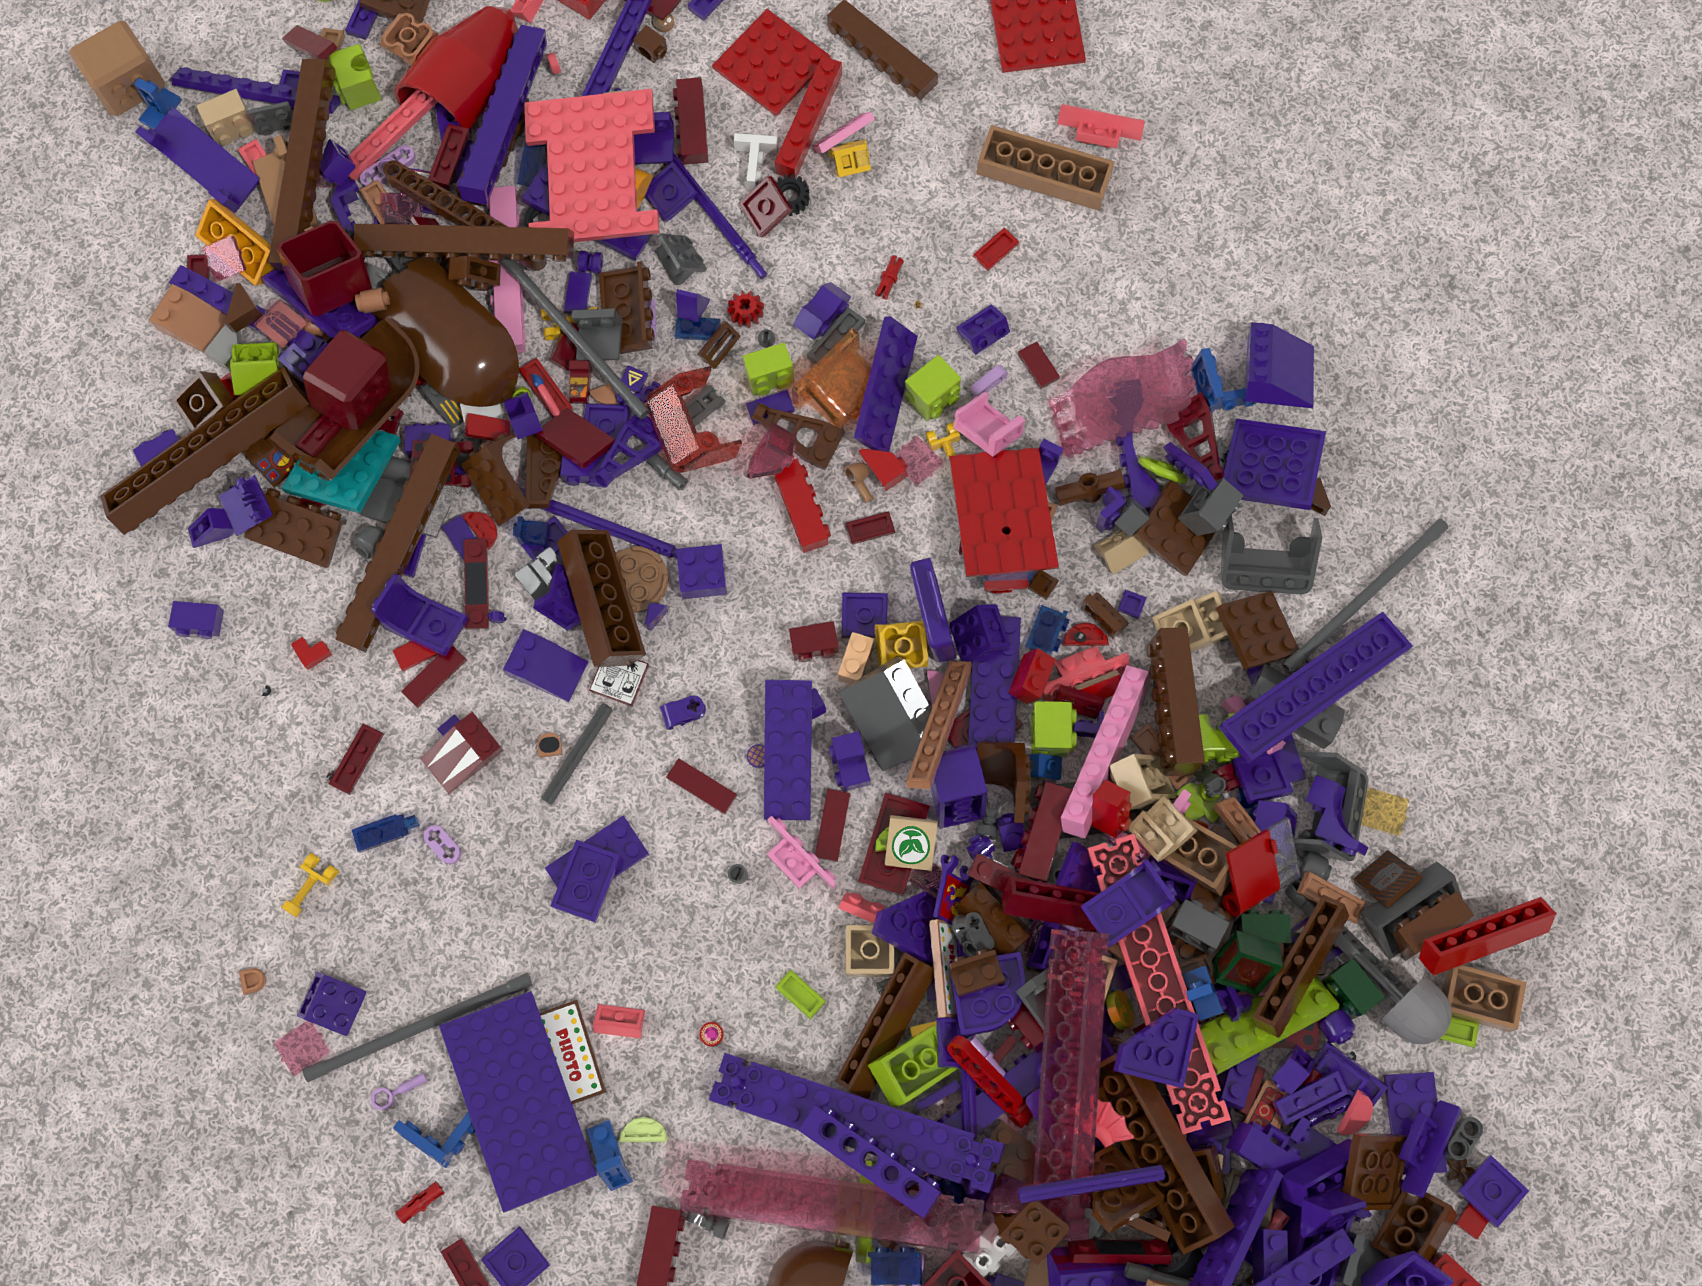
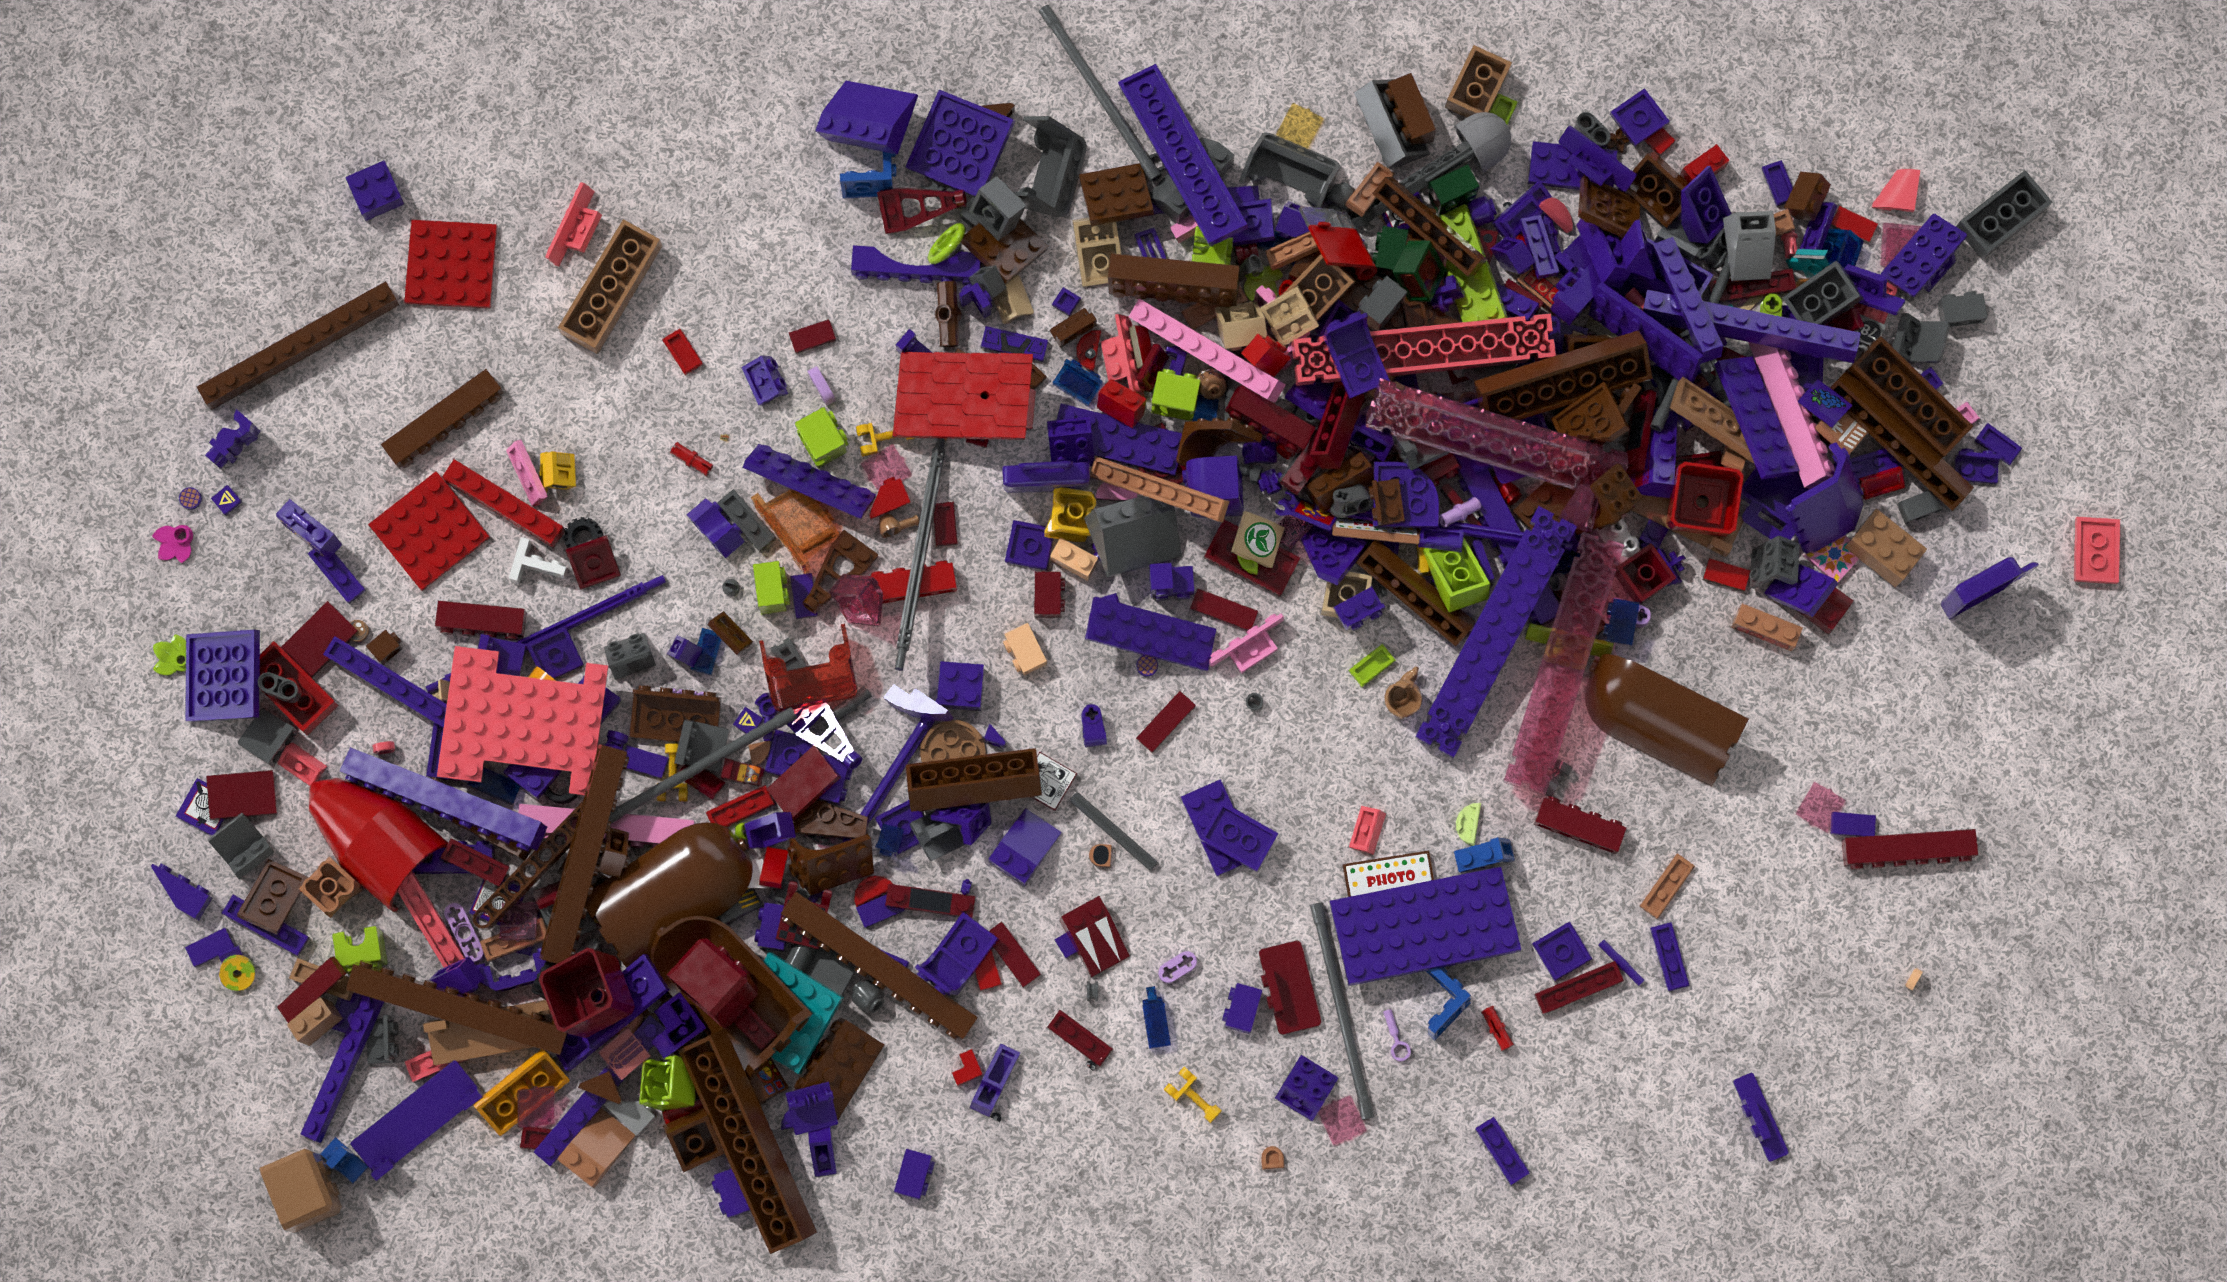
camera: 85 degrees left, 5 degrees up
tan brick [196,89,256,146] -> none
nougat brick [355,288,390,314] -> none
coral piece [532,374,560,417] -> none
tile [699,1022,724,1047] -> none
red gear [727,290,764,328] -> none
dark purple brick [798,1104,942,1218] -> none
coral plate [839,892,885,923] -> none
red beam [947,1036,1023,1114] -> none
bright pink panel [953,392,1026,457] -> none
dark purple axle [1018,1165,1165,1203] -> none
clear pink animal [1048,339,1196,458] -> none
coral arm [1078,1094,1134,1148] -> none
piece [1106,990,1134,1030] -> none
dark purple plate [1113,1008,1199,1088] -> none
dark purple plate [1163,442,1218,491] -> none
blue bracket [1182,966,1224,1021] -> none
dark purple arch [1305,775,1369,857] -> none
tile [1353,850,1422,909] -> none
red brick [1418,897,1557,976] -> none
none -> medium nougat brick [286,997,343,1046]
none -> slope [883,684,954,721]
none -> dark grey axle [895,438,945,671]
none -> dark purple slope [970,1043,1020,1117]
none -> dark purple tile [981,326,1048,362]
none -> light nougat brick [1003,623,1047,676]
none -> dark grey bush [1087,981,1098,1001]
none -> dark purple tile [1134,227,1167,259]
none -> medium nougat head [1197,368,1227,400]
none -> dark purple brick [1222,983,1262,1034]
none -> dark red bracket [1258,940,1321,1035]
none -> dark purple bracket [1333,586,1385,631]
none -> medium nougat hair [1384,666,1422,719]
none -> dark purple plate [1475,1117,1530,1186]

